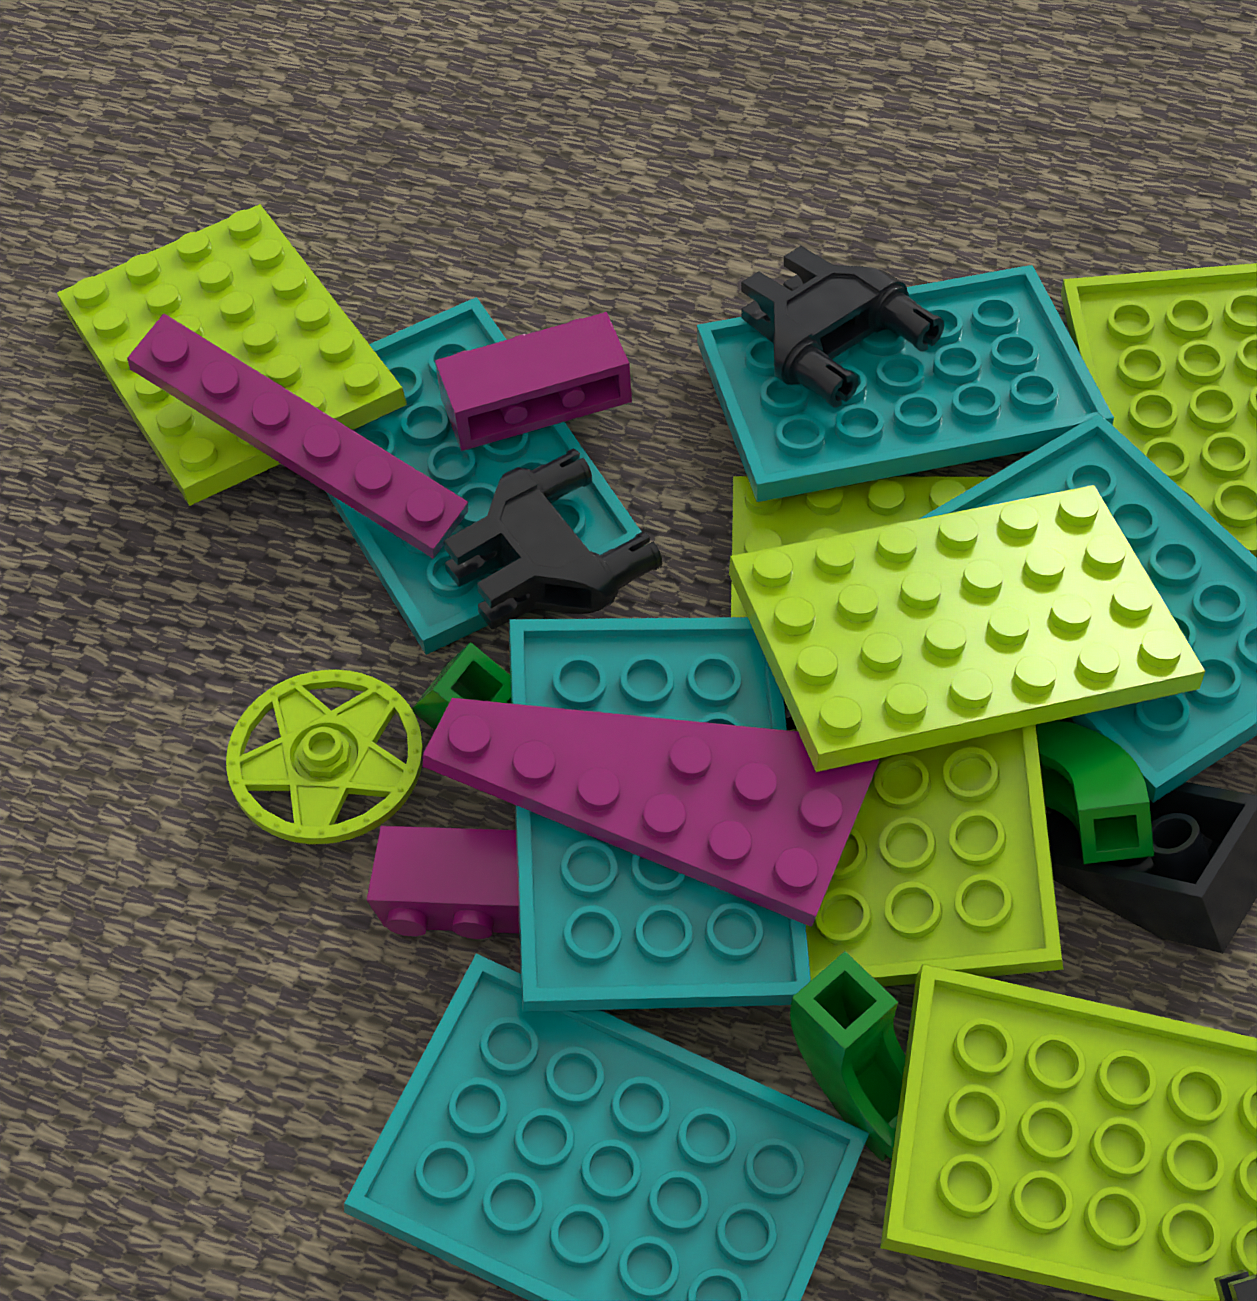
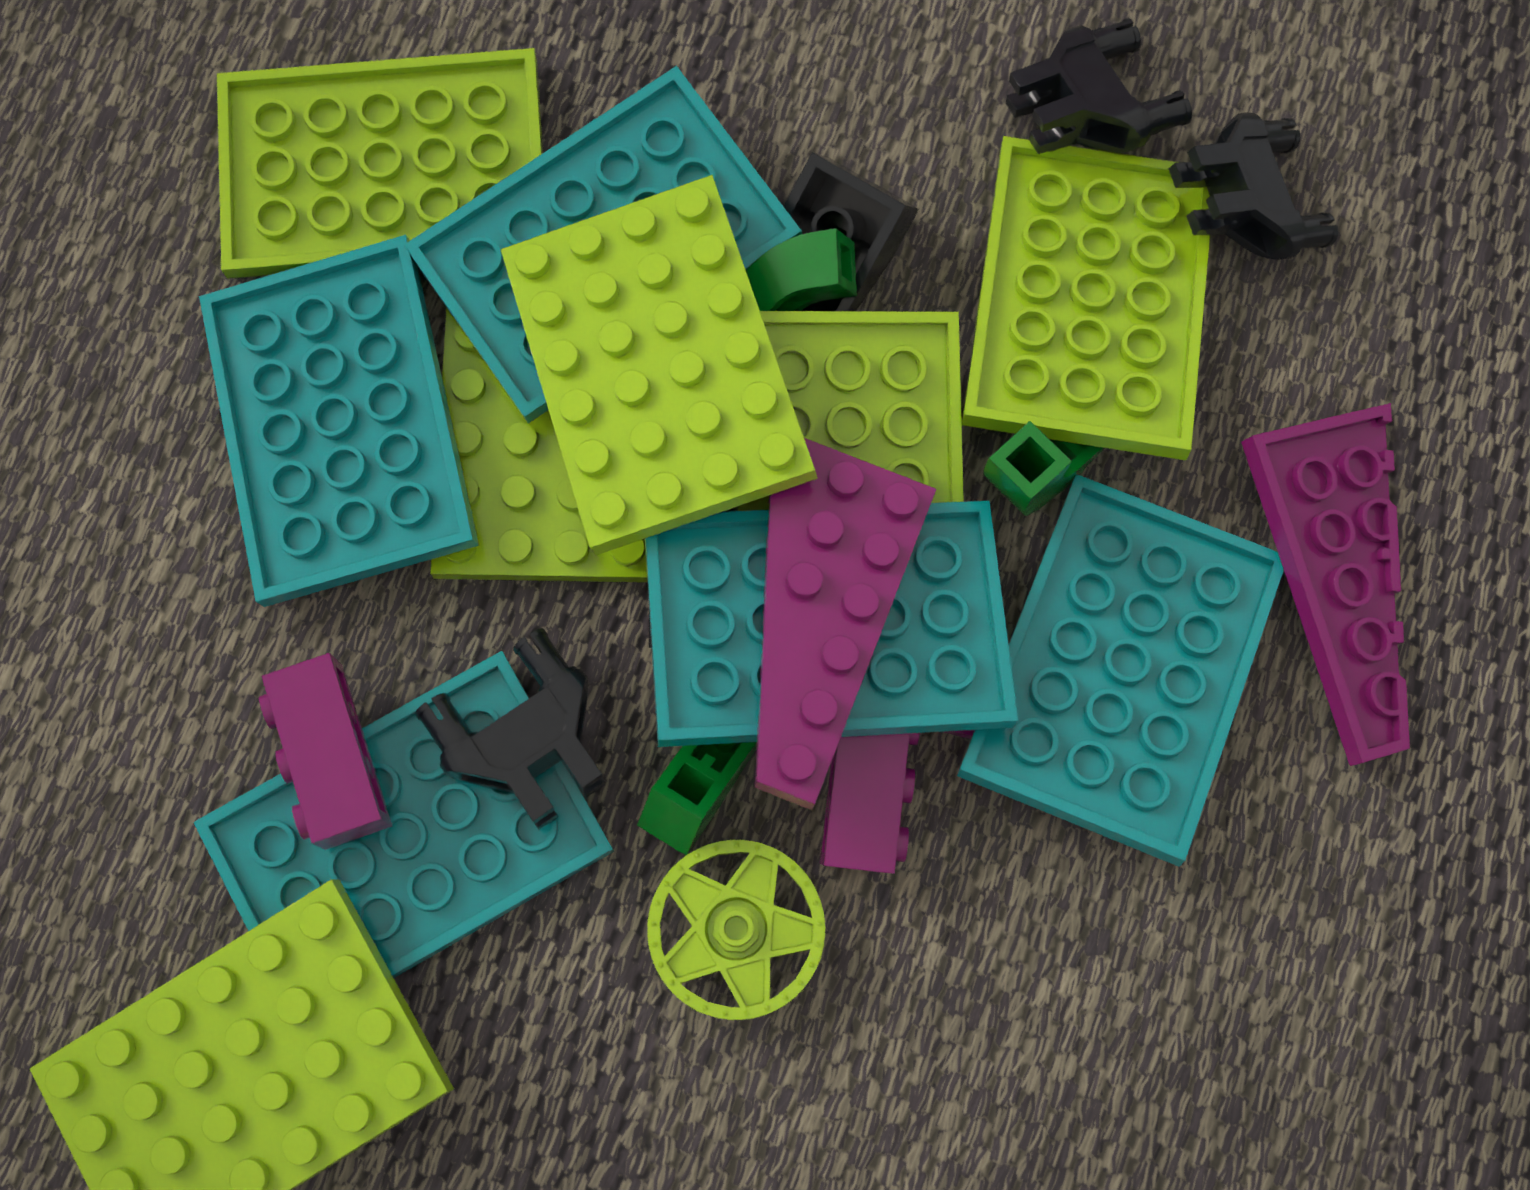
camera: 95 degrees left, 20 degrees up
magenta plate [127,313,468,559] -> none
black connector [741,246,945,408] -> none

